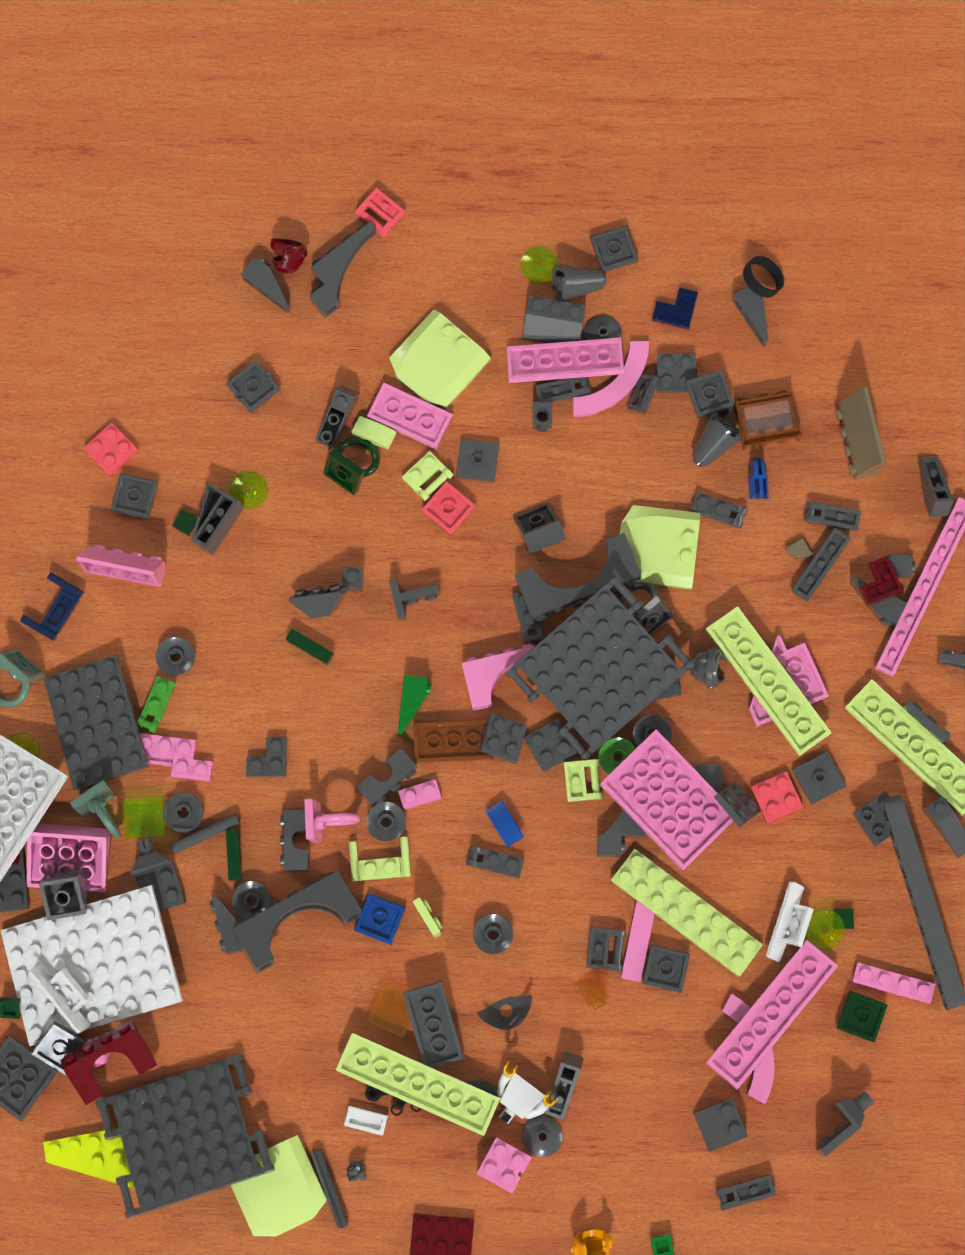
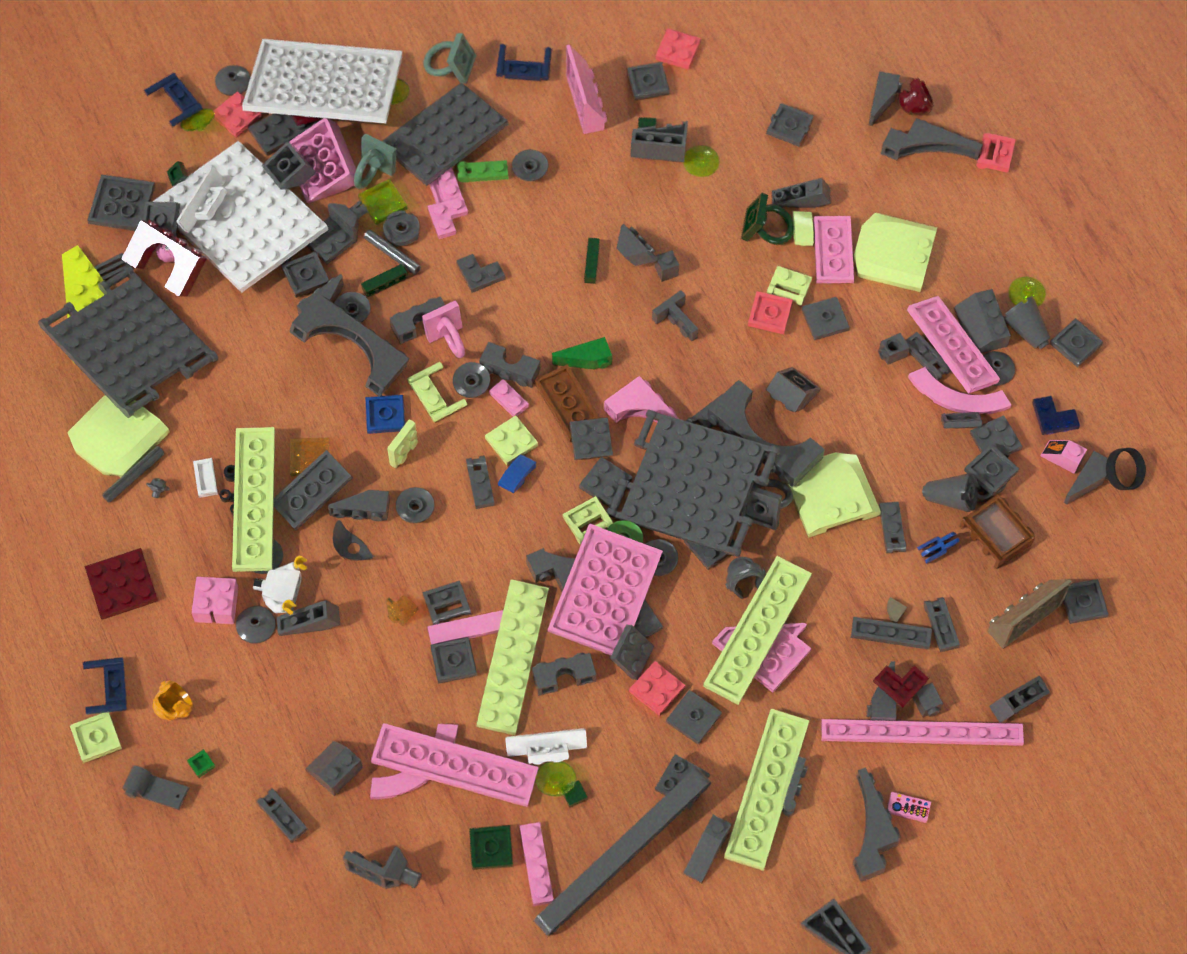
camera: 60 degrees right, 15 degrees down
none -> dark grey tile [94,253,130,281]
none -> dark grey plate [281,252,329,298]
none -> dark grey slope [328,490,390,522]
none -> yellowish green plate [485,415,538,466]
none -> dark grey arch [532,653,596,696]
none -> bright pink slope [1041,440,1087,474]
none -> dark grey plate [1063,579,1109,624]

